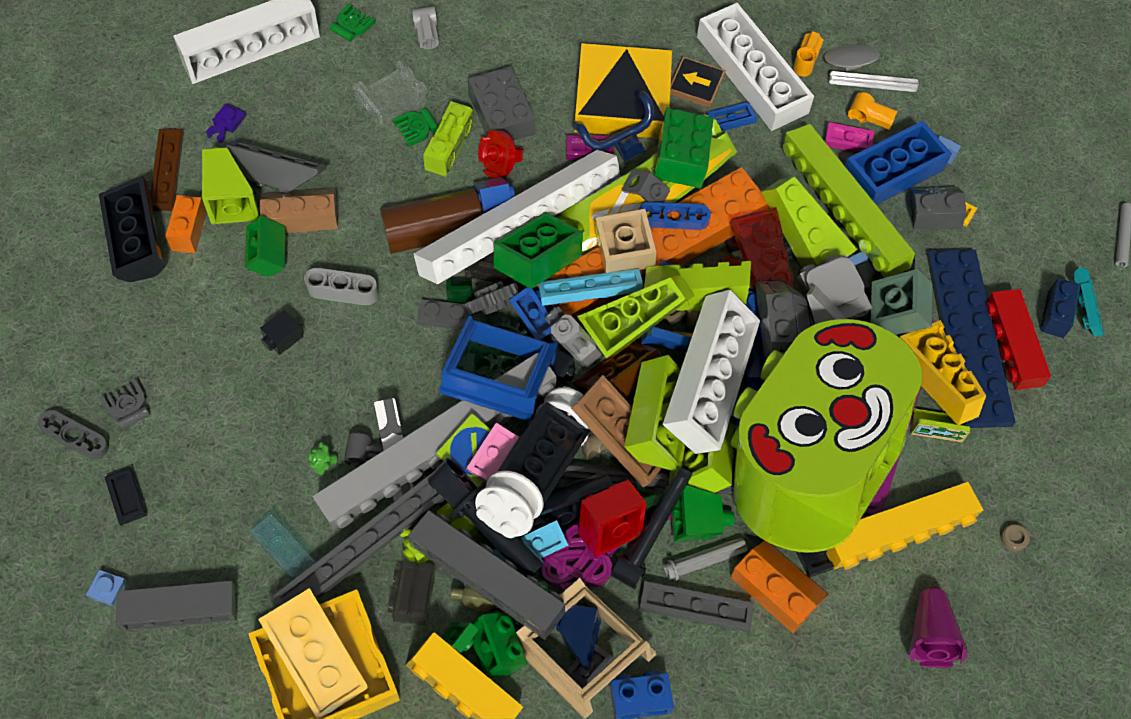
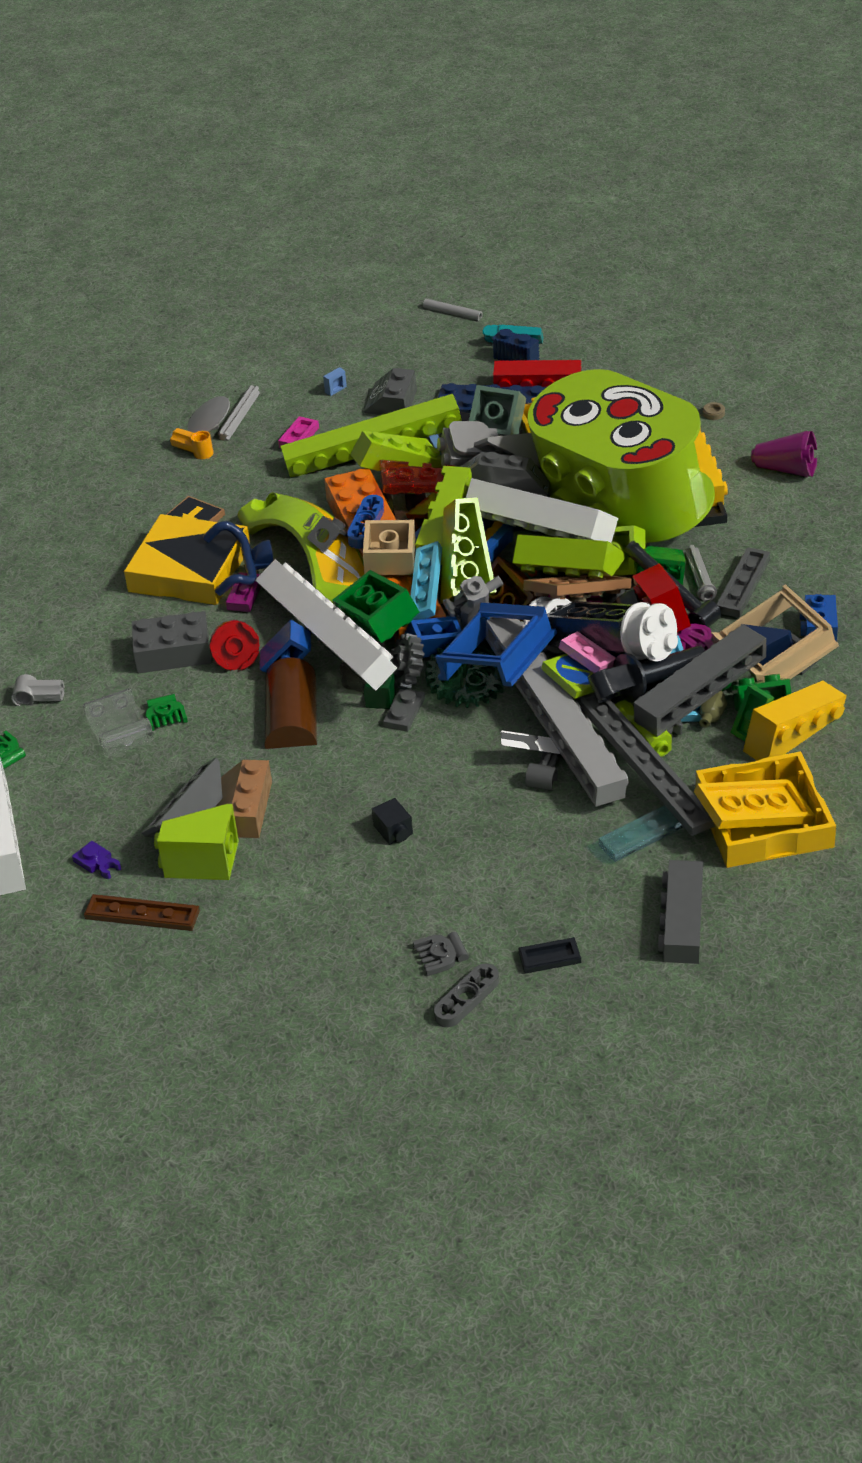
camera: 70 degrees left, 20 degrees down
medium blue plate [86,570,126,607] -> none
black brick [99,176,164,282] -> none
orange brick [165,195,207,253] -> none
green brick [245,216,286,277] -> none
light grey beam [304,268,378,305] -> none
bright green plant [308,442,337,475] -> none
clear smoke brick [388,561,436,626] -> none
lime piece [423,101,473,177] -> none
green brick [654,107,713,189] -> none
white brick [697,3,814,131] -> none
blue tile [706,101,757,131] -> none
orange slope [730,541,828,634] -> none
blue brick [845,121,952,205] -> none
light orange piece [848,92,898,130] -> none

